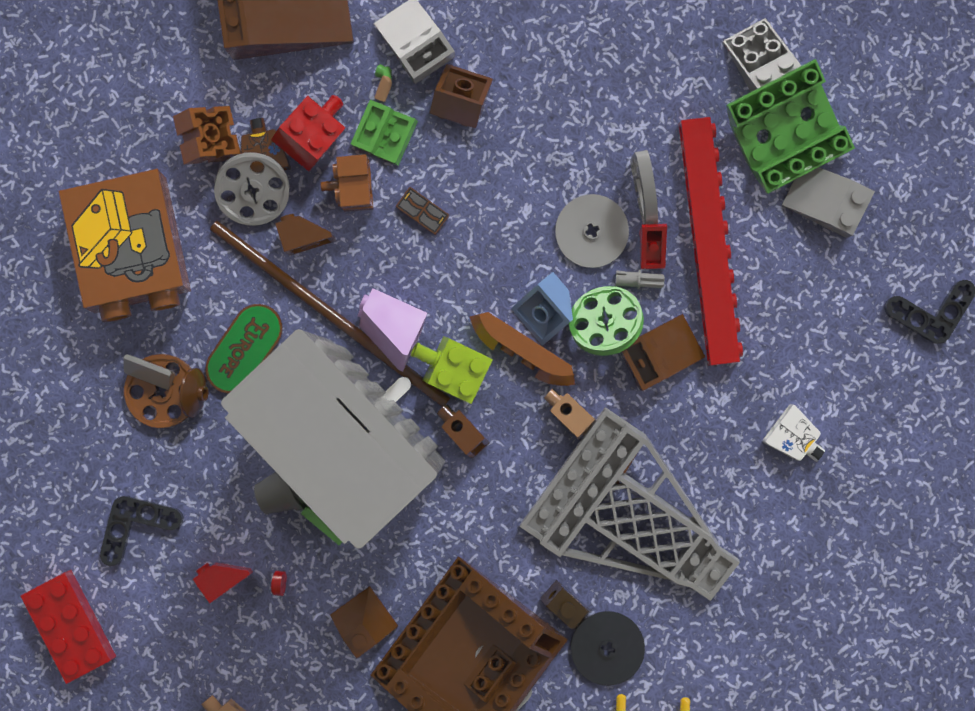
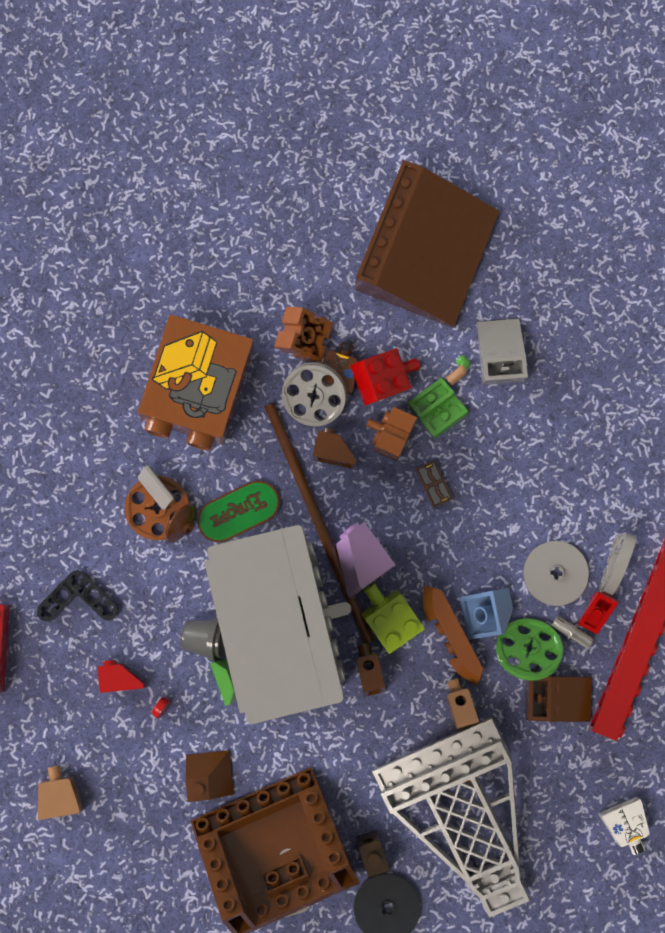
camera: 30 degrees right, 5 degrees down
reddish brown slope [429,64,493,129] -> none

